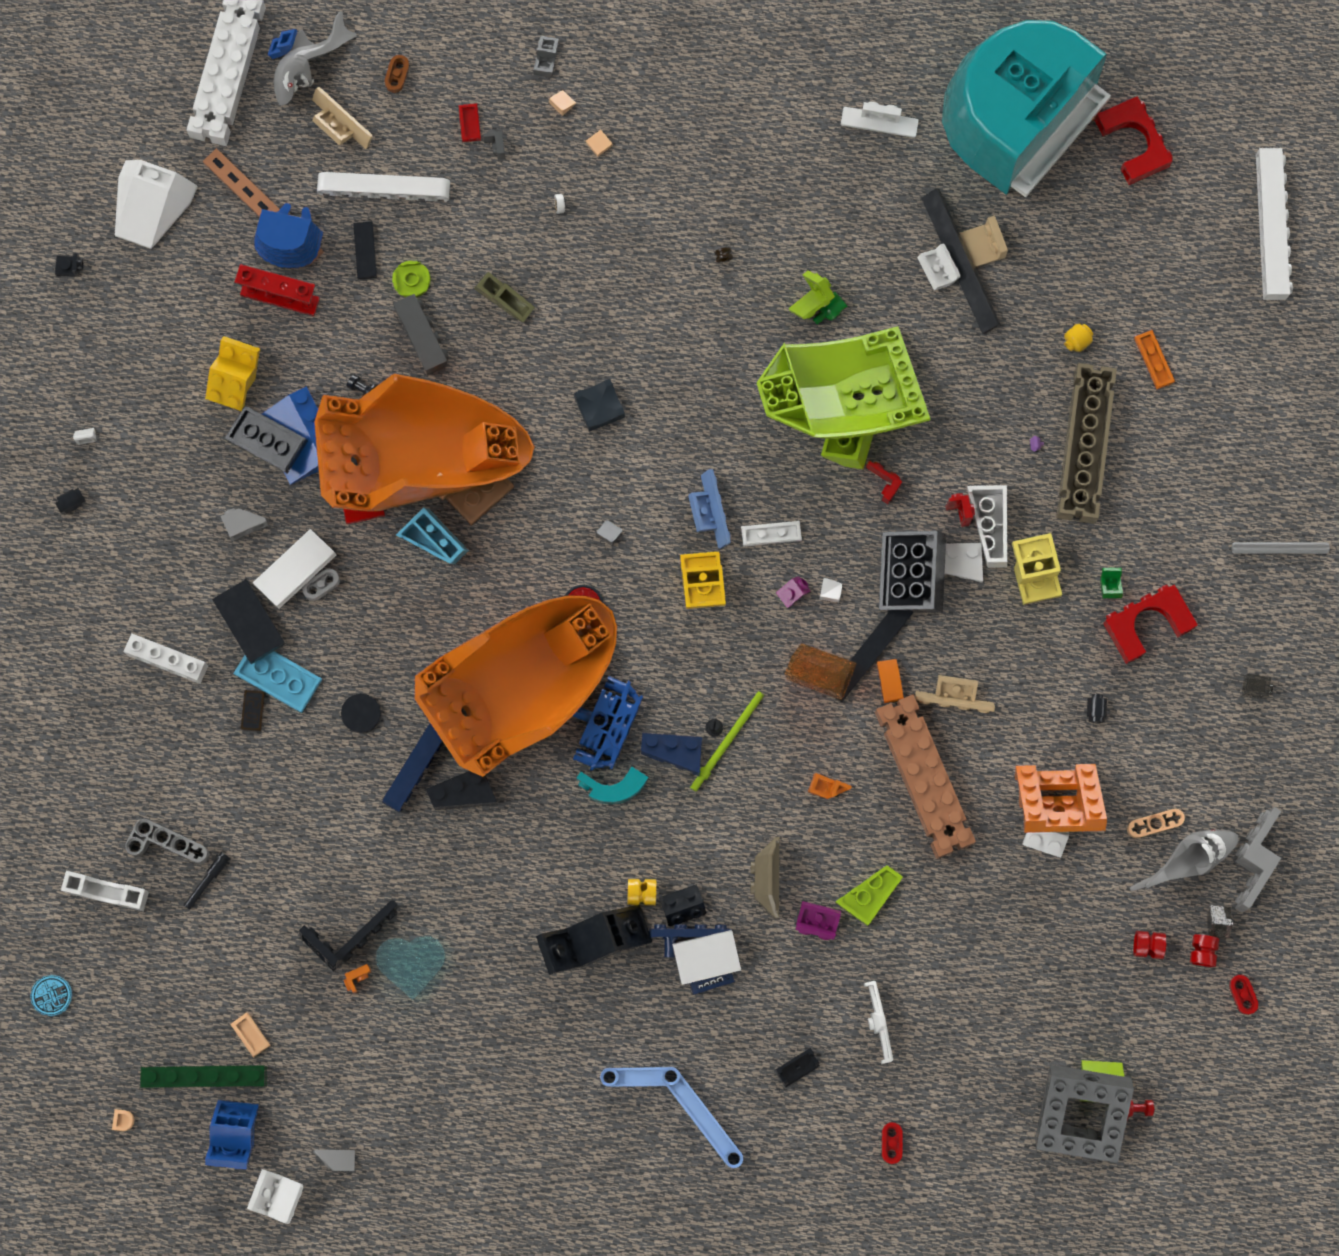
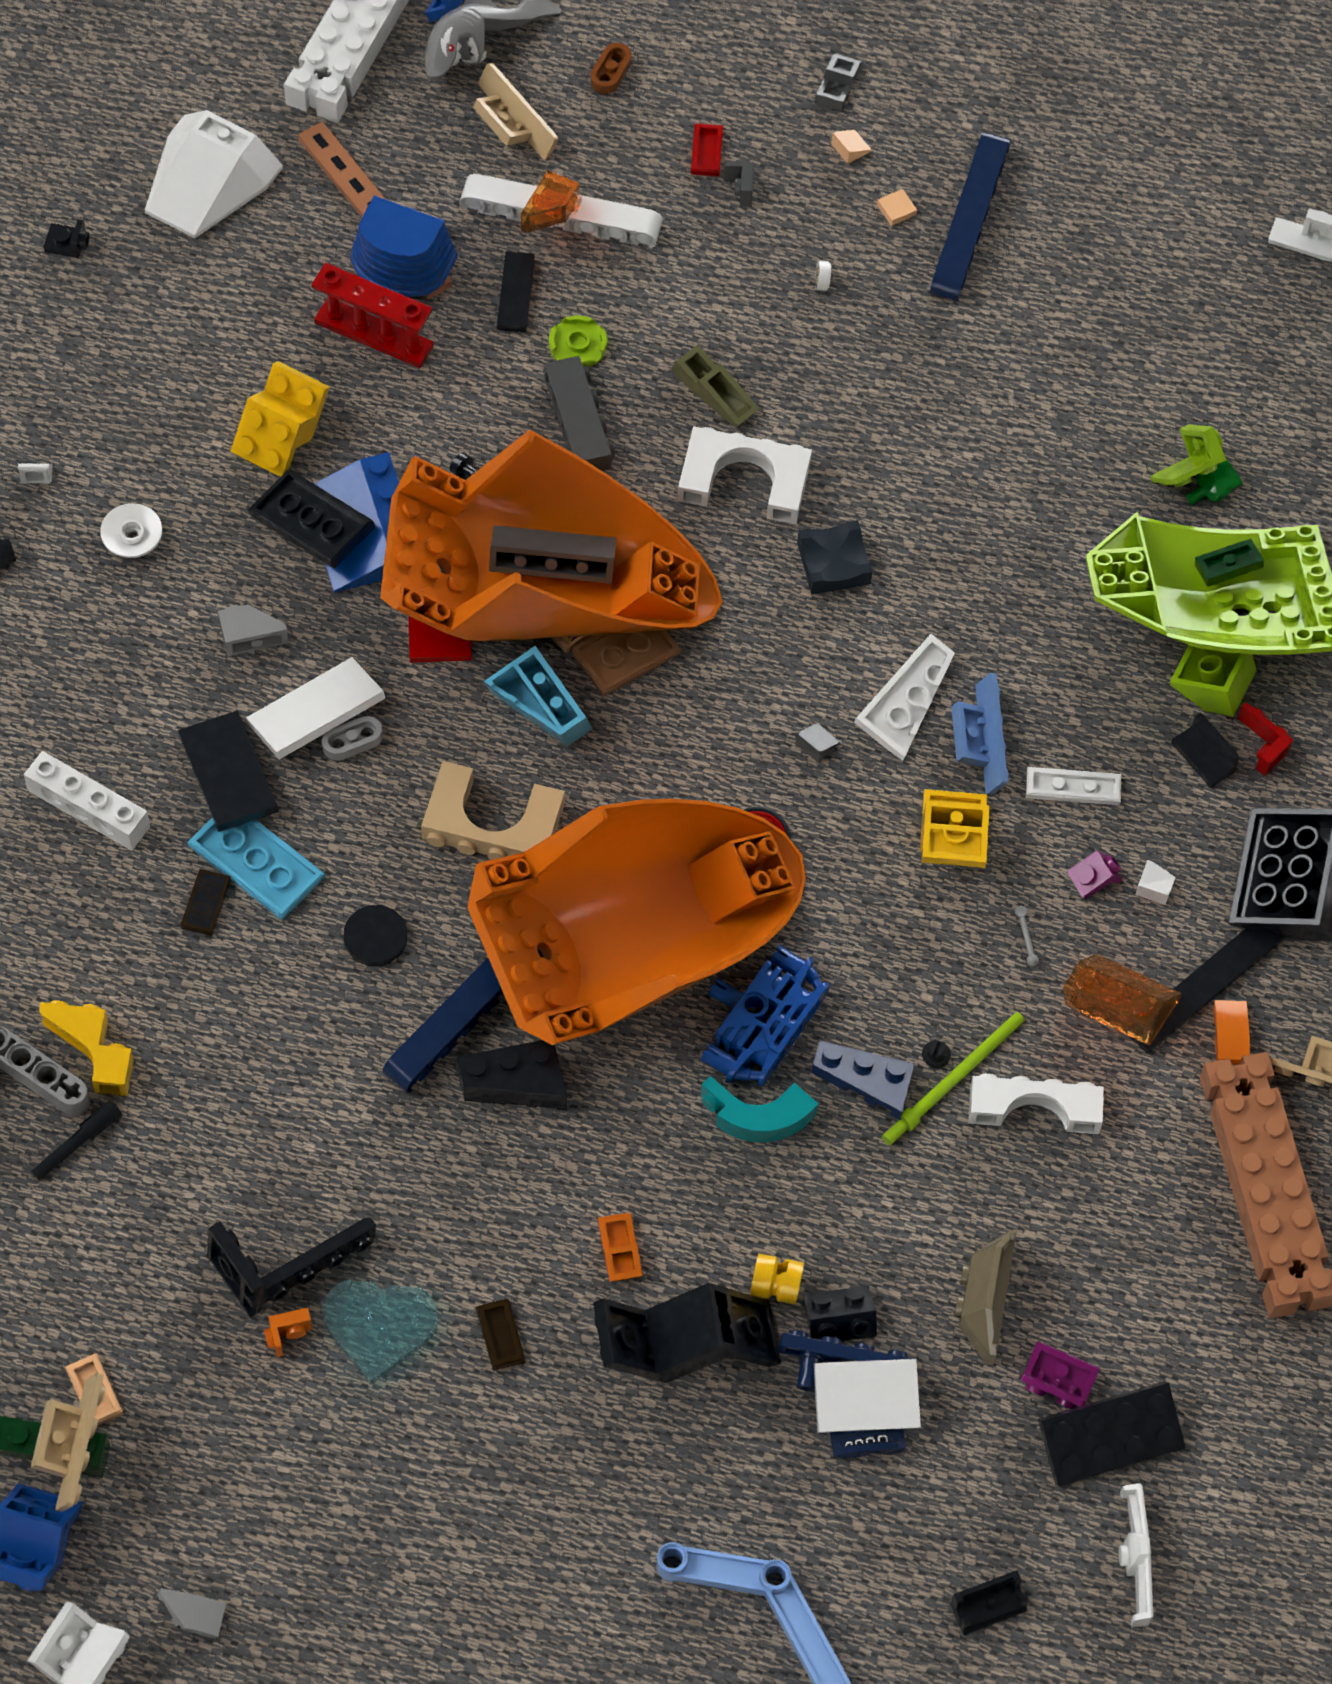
camera: 10 degrees right, 15 degrees down
dark brown bush [714,247,733,263] -> none
orange slope [808,773,852,799] -> none
lime wing [835,865,903,926] -> none
none -> tan bracket [31,1373,105,1512]
none -> yellow arch [39,1000,134,1096]
none -> white dish [100,504,162,558]
none -> tan arch [421,761,565,860]
none -> dark brown tile [476,1298,525,1371]
none -> dark grey brick [489,525,616,584]
none -> clear orange slope [521,170,582,233]
none -> orange slope [597,1212,643,1282]
none -> white arch [677,426,812,524]
none -> white wing [854,634,955,760]
none -> dark blue beam [930,132,1011,301]
none -> white arch [968,1074,1104,1134]
none -> light grey hinge [1015,906,1039,967]
none -> black plate [1038,1381,1186,1486]
none -> black panel [1171,712,1240,789]
none -> dark green plate [1195,538,1264,587]

